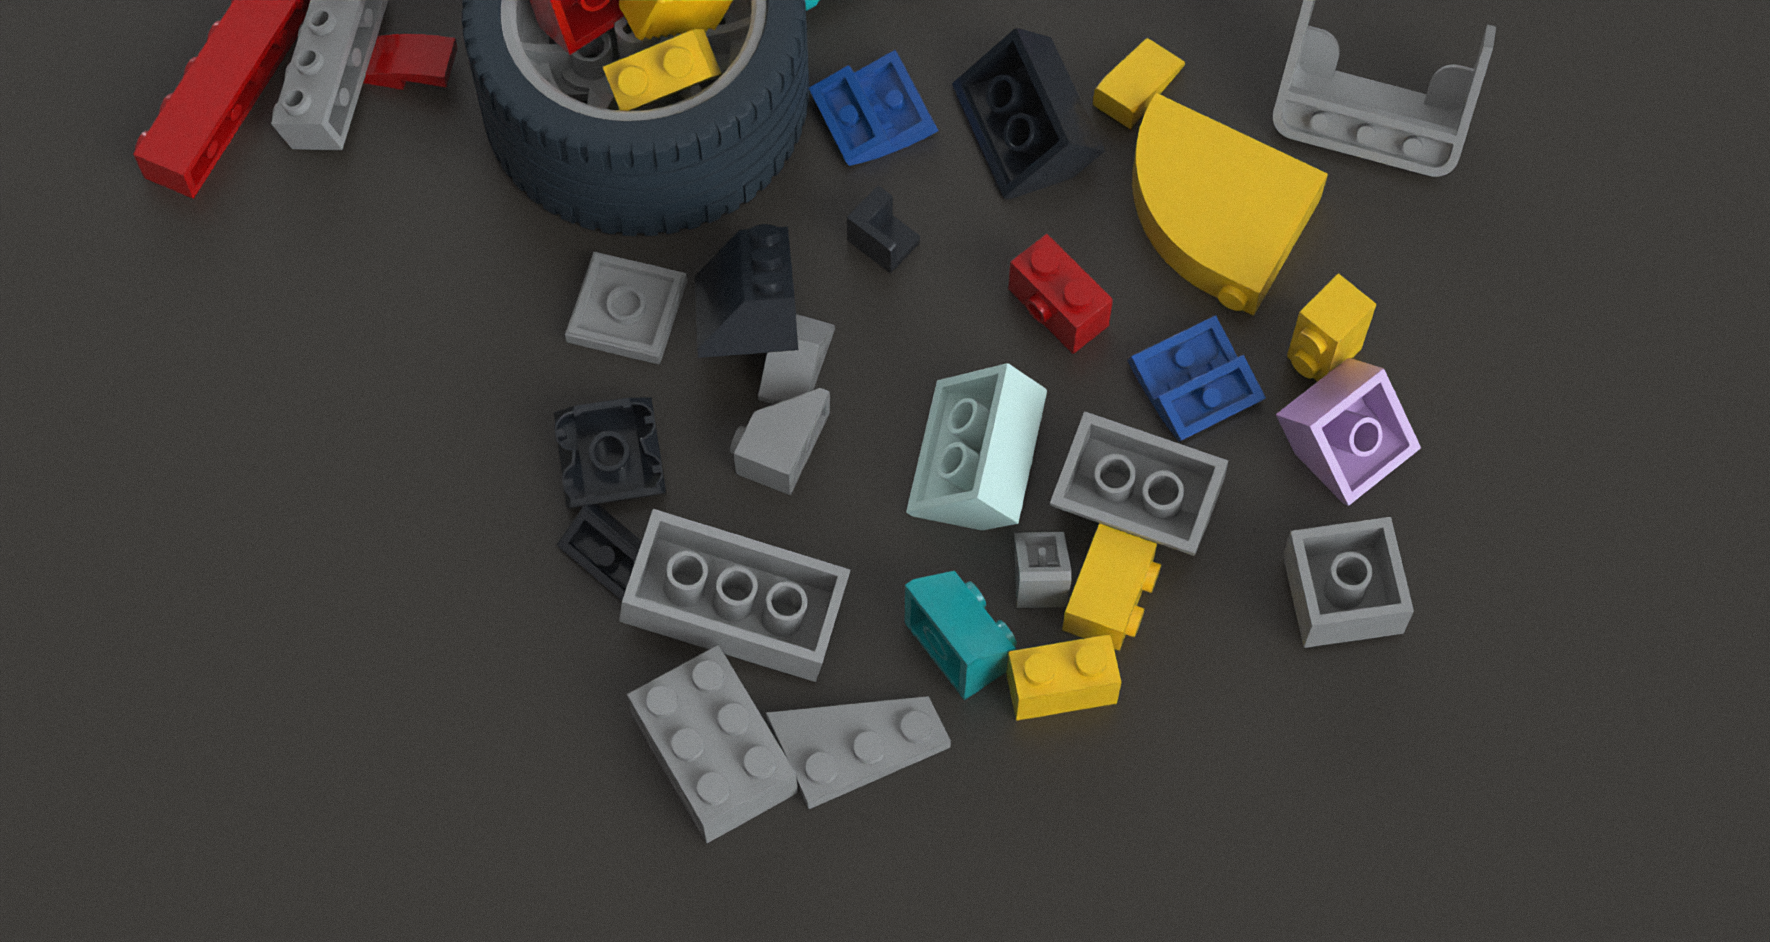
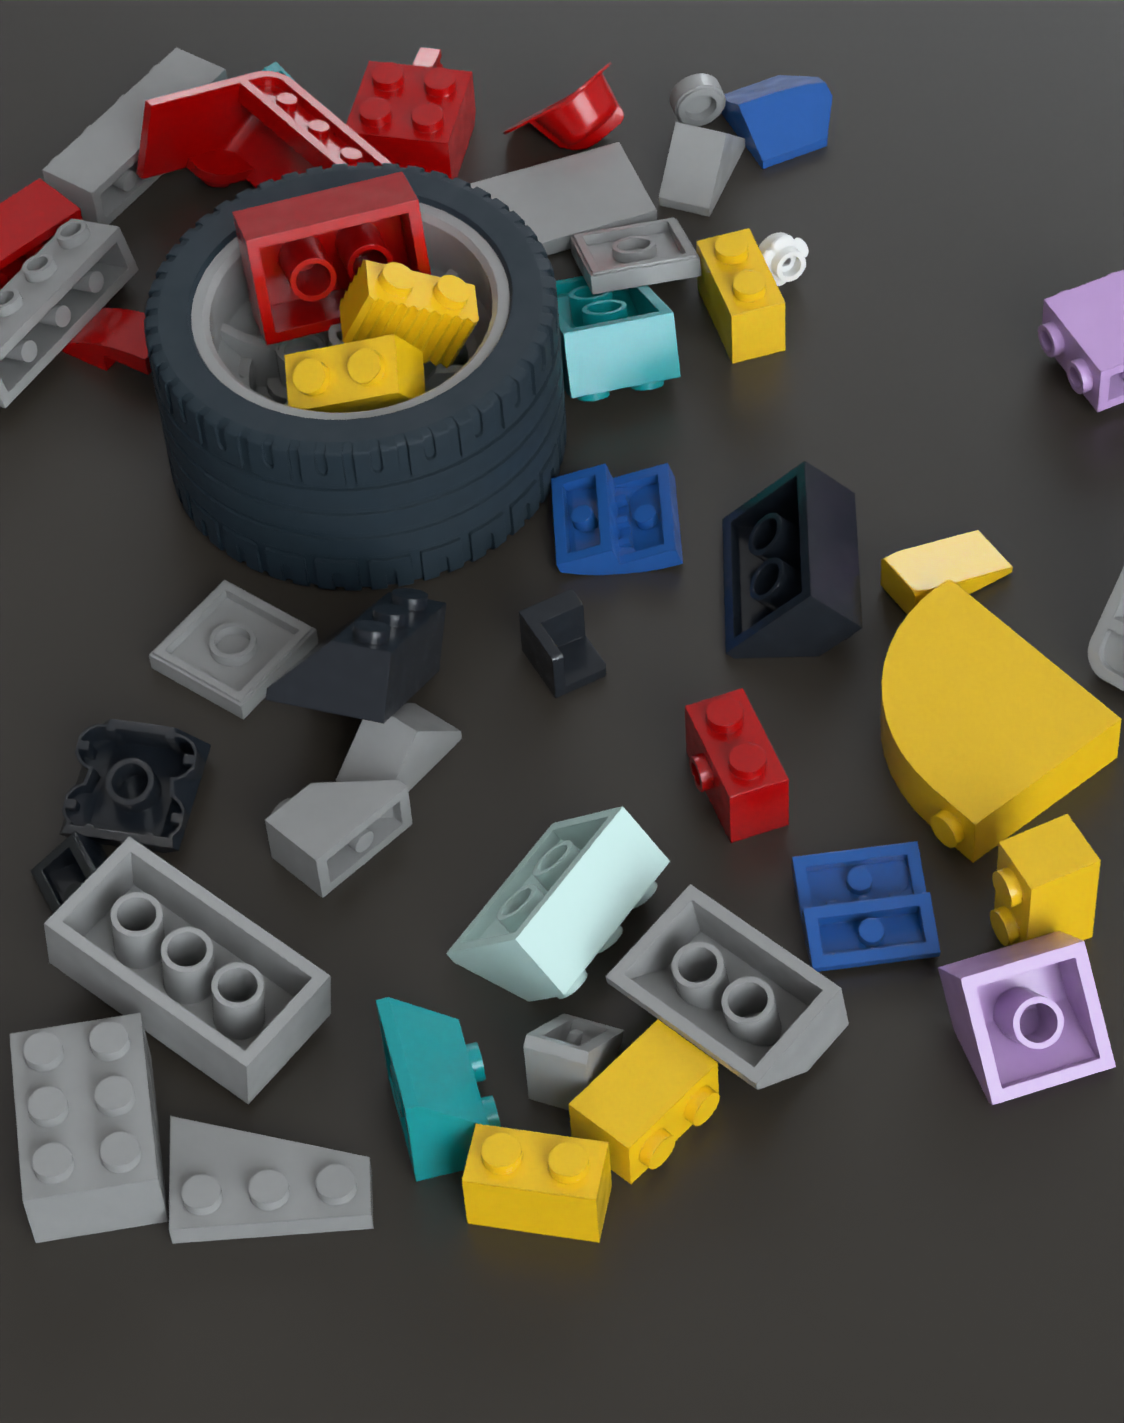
camera: 25 degrees right, 15 degrees down
light grey brick [1283,517,1414,648] -> none

